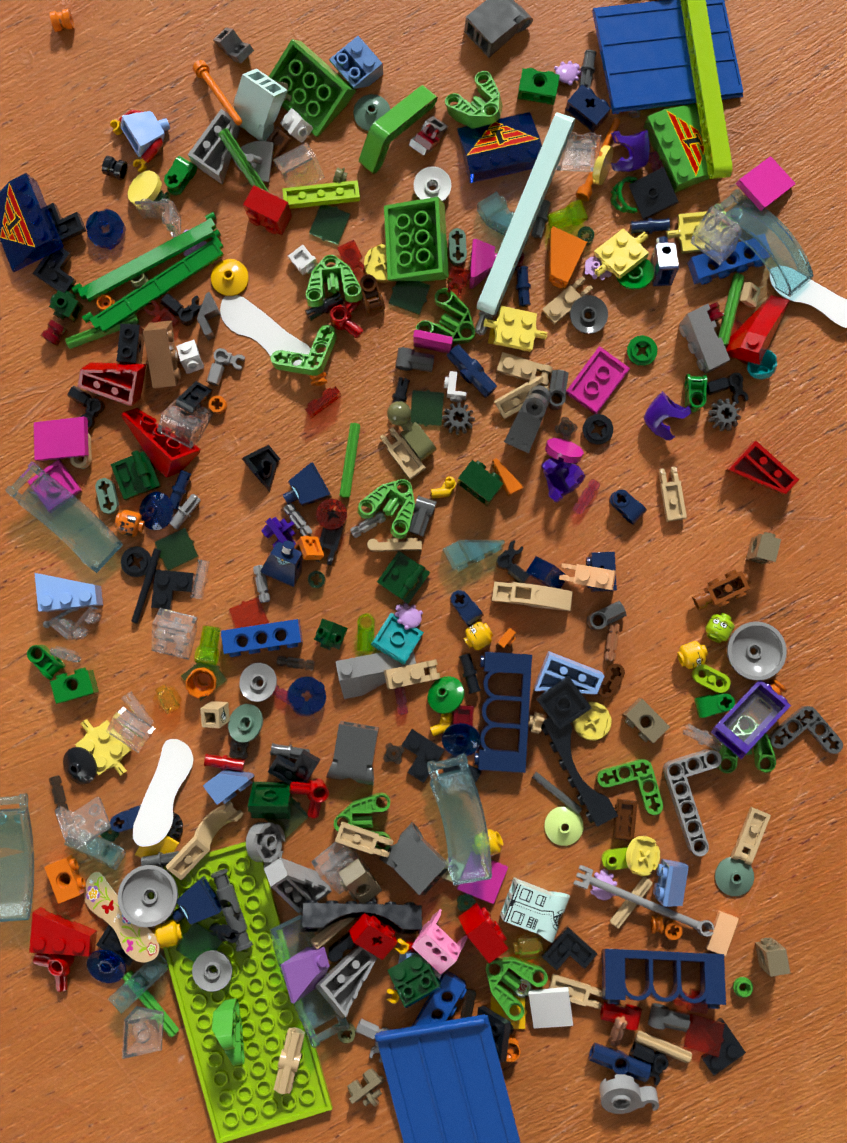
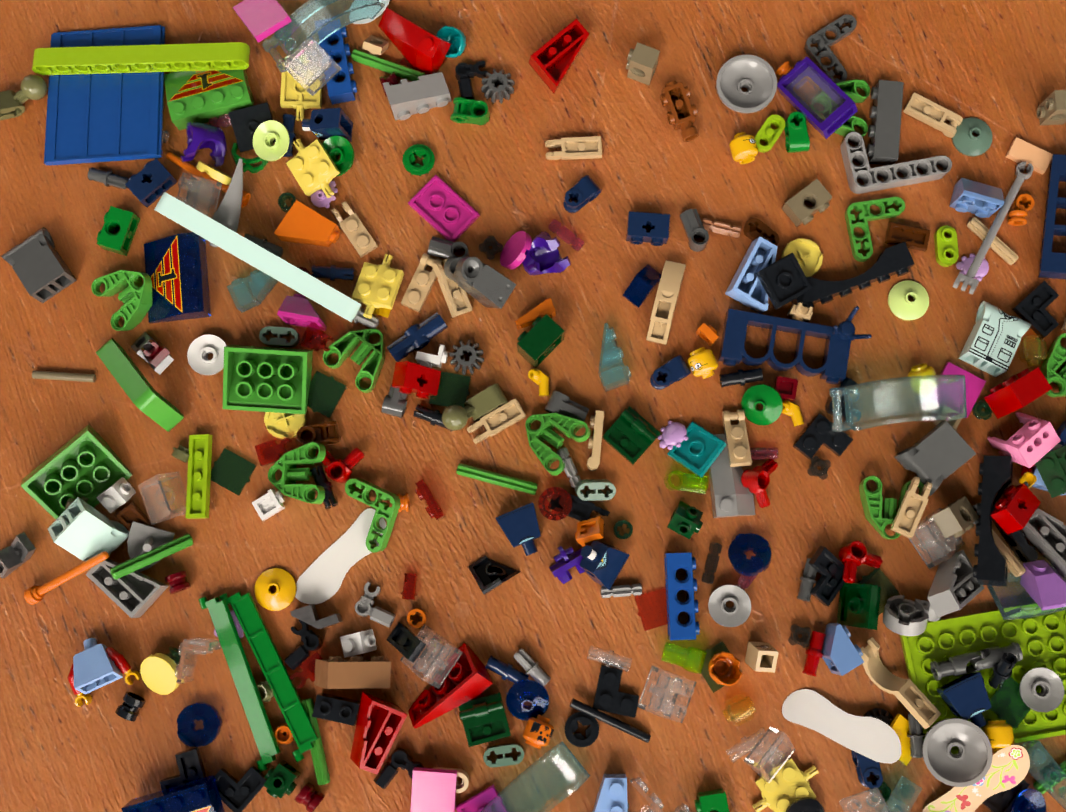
camera: 80 degrees left, 5 degrees down
clear green piece [155,528,199,571] -> none
green piece [164,156,197,196] -> none
sand green dish [228,704,263,743] -> none
red brick [243,185,292,236] -> none
light grey axle [283,503,312,536] -> none
dark grey piece [326,721,379,786] -> none
medium blue slope [329,36,383,89] -> none
sand green dish [353,94,390,131] -> none
dark pink tile [413,330,453,353] -> none
clear blue dish [442,723,481,757] -> none
black bar [496,540,530,583] -> none
dark grey bar [532,772,582,814] -> none
clear neon green piece [547,200,588,229] -> none
lavender piece [554,61,581,85] -> none
light nougat hinge [559,563,616,590] -> none
dark grey dish [570,295,608,334] -> none
black gear [582,414,613,445] -> none
light yellow tile [626,836,660,876] -> none
dark purple piece [643,391,691,440] -> none
clear pin [683,723,723,752] -> none
lime head [705,613,735,643] -> none
none -> dark tan bar [32,370,96,382]
none -> dark red wheel [165,571,191,594]
none -> light grey piece [209,158,243,247]
none -> yellowish green dish [253,120,290,161]
none -> red brick [391,361,441,399]
none -> clear red pin [400,573,418,600]
none -> sand green beam [575,479,616,501]
none -> red axle [741,459,778,508]
none -> dark blue plant [832,306,872,341]
none -> dark grey brick [866,80,904,165]

